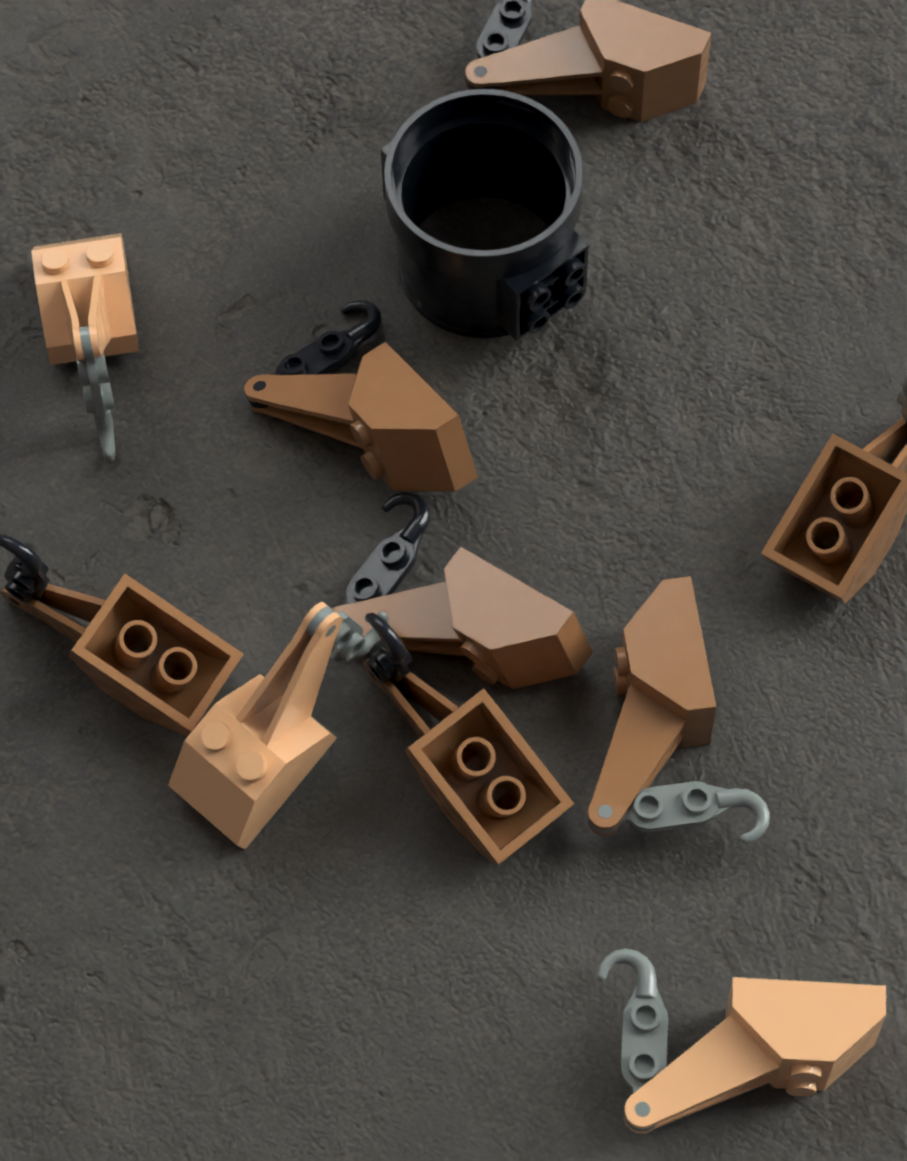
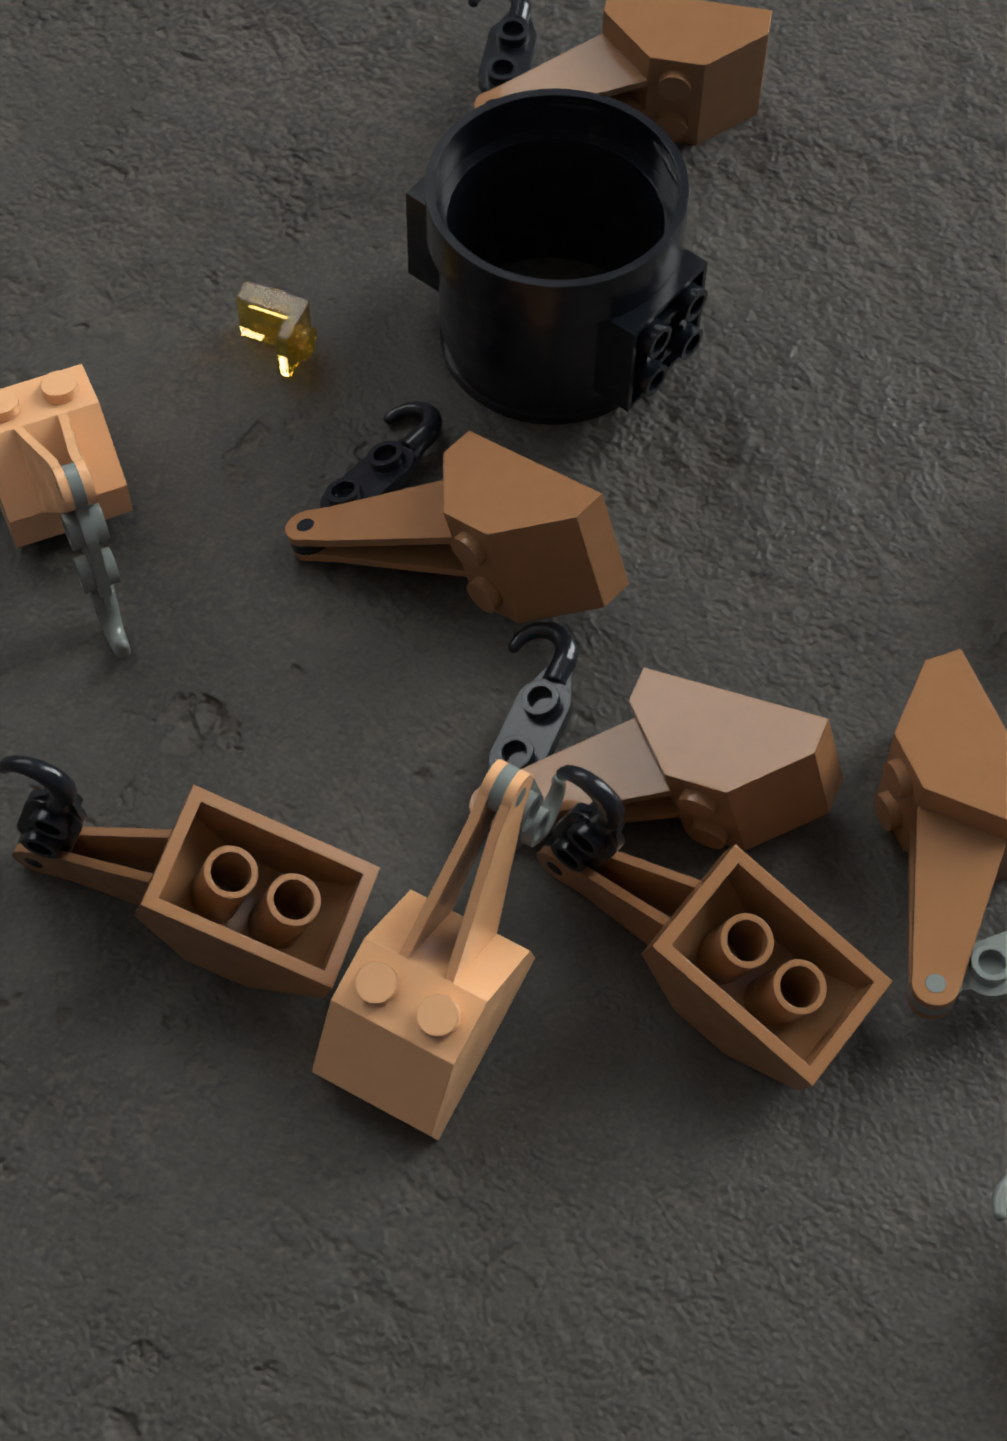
camera: 15 degrees left, 5 degrees down
none -> clear yellow bracket [236,281,317,378]

